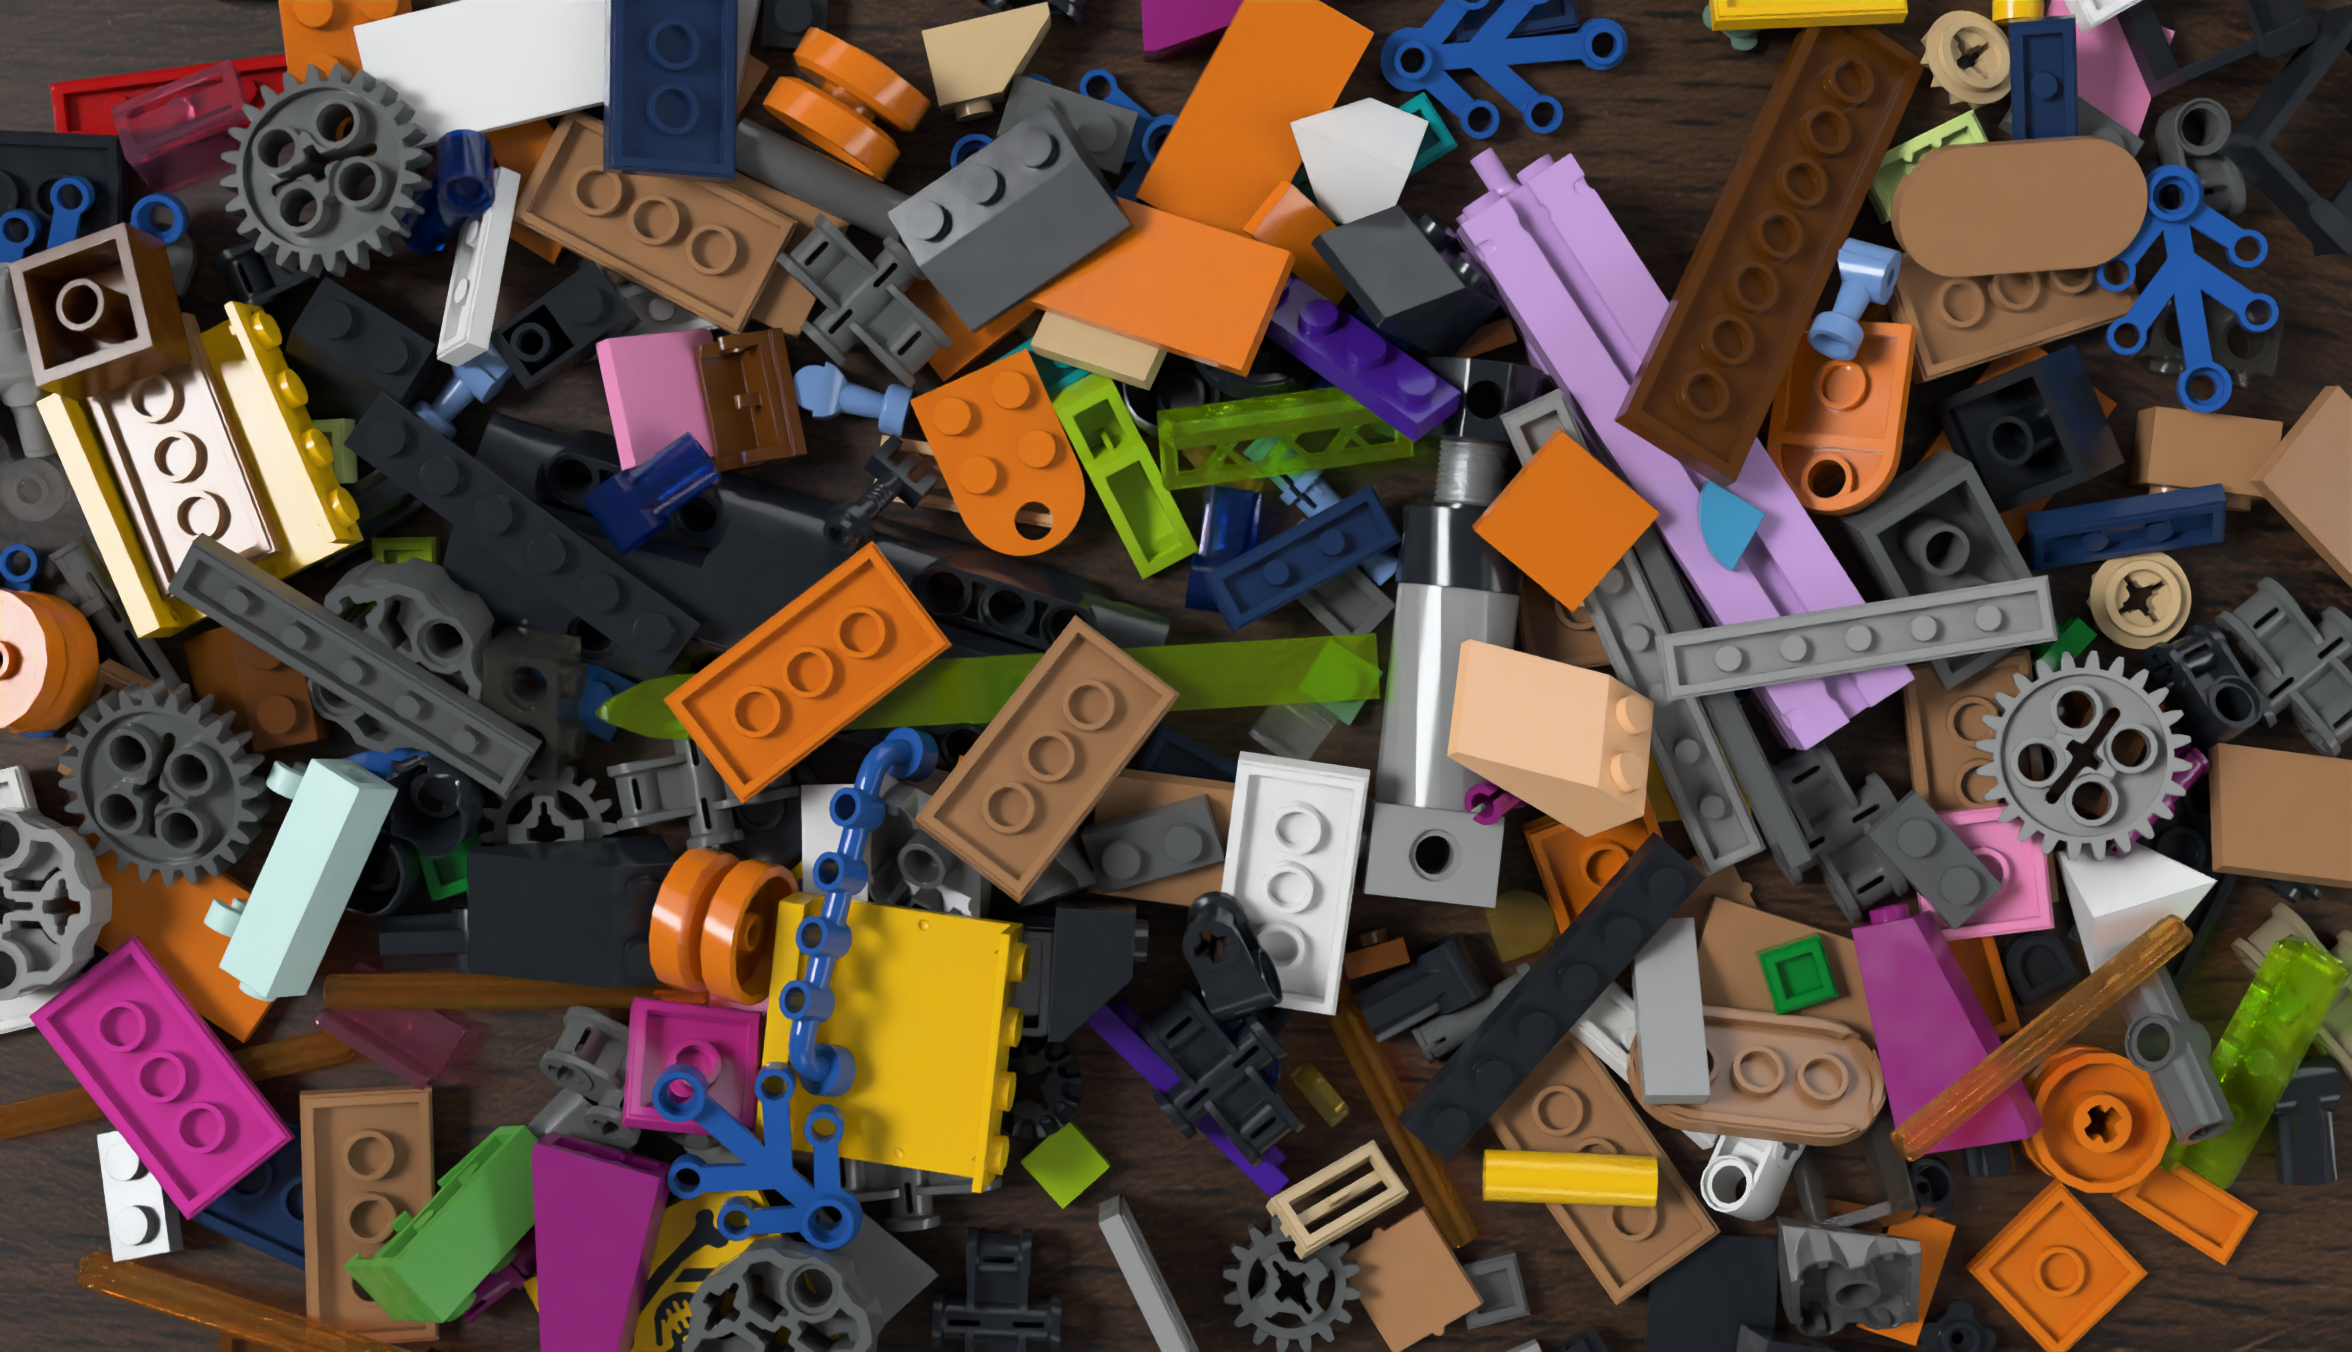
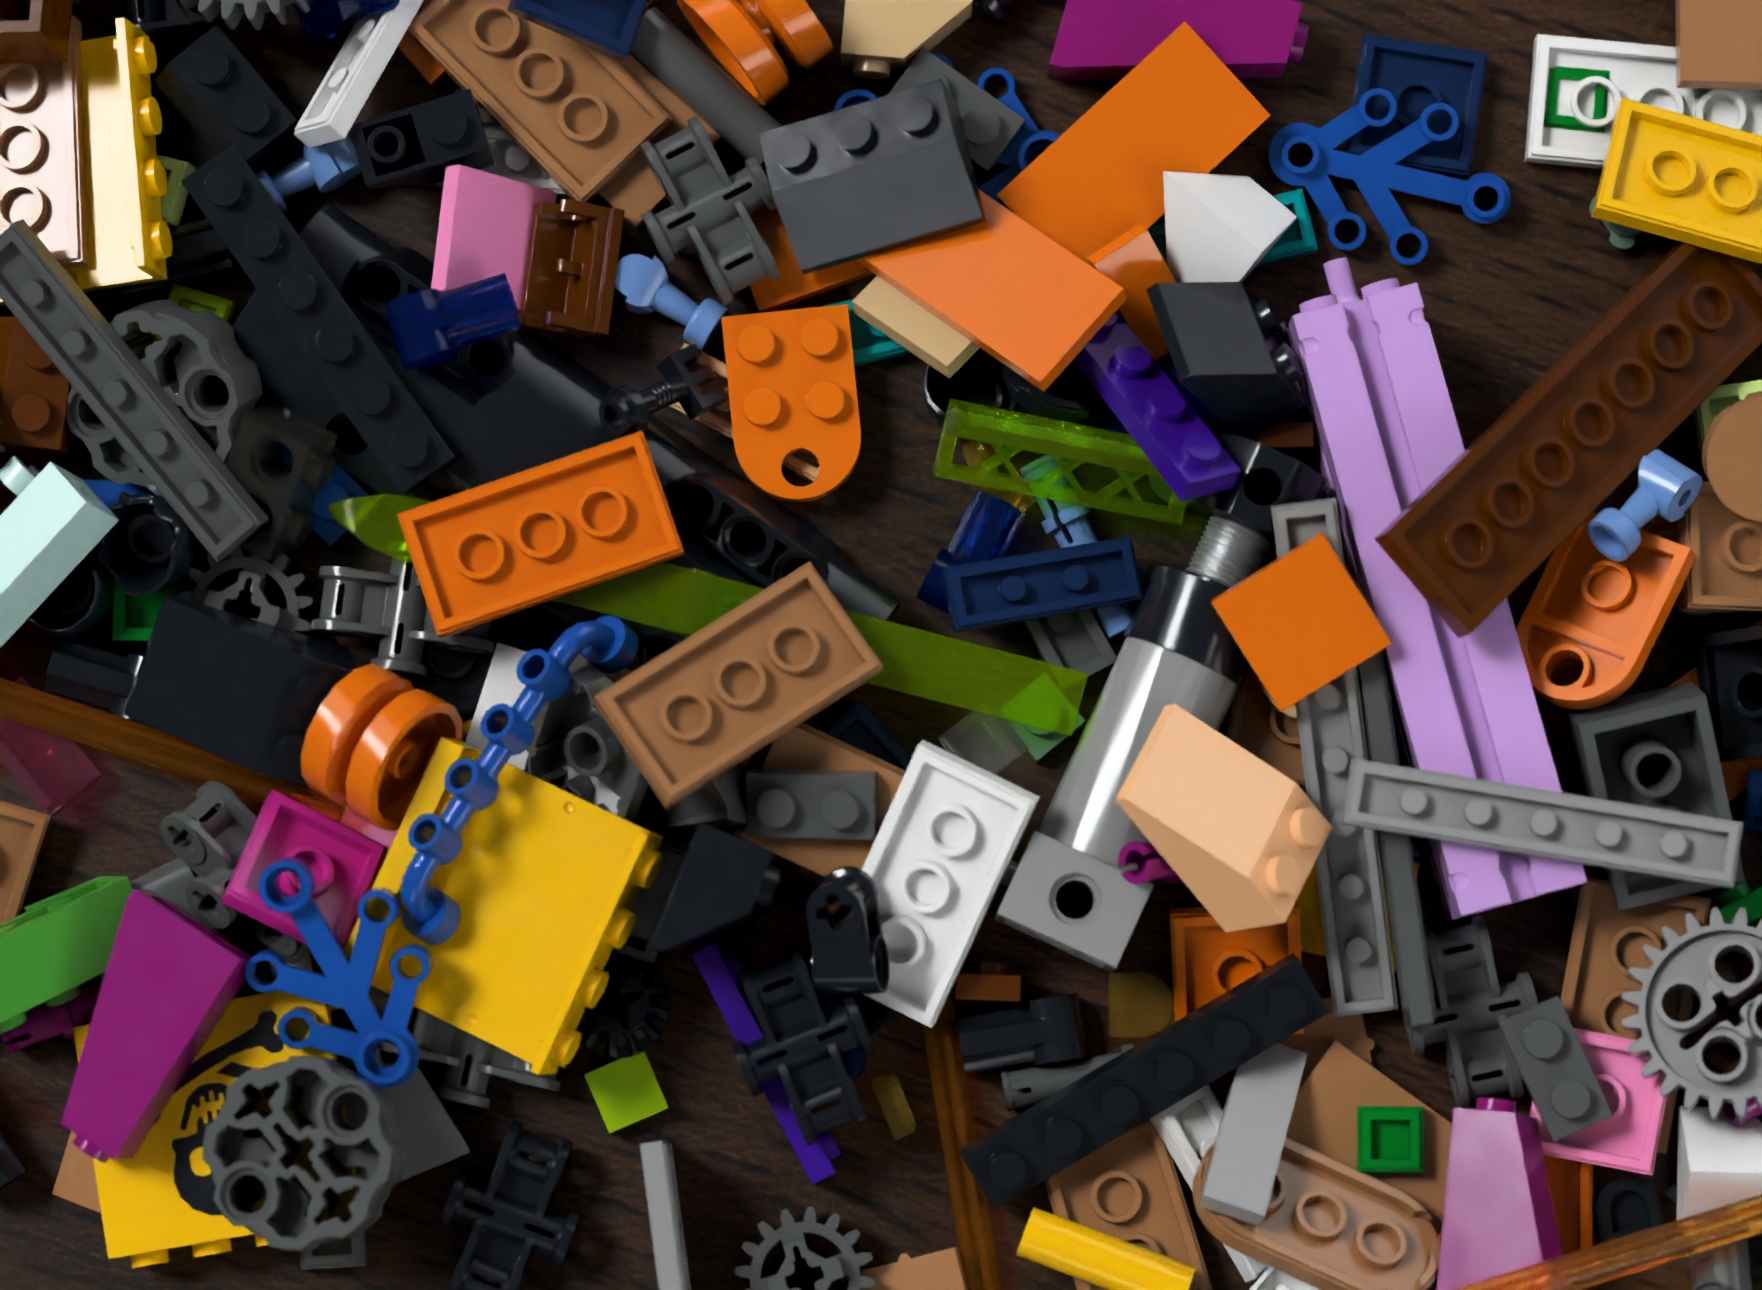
camera: 25 degrees right, 5 degrees down
lime slope [1049,373,1199,579] -> none
tan tile [1266,1140,1409,1260] -> none
dark azure tile [1697,480,1766,571] -> none

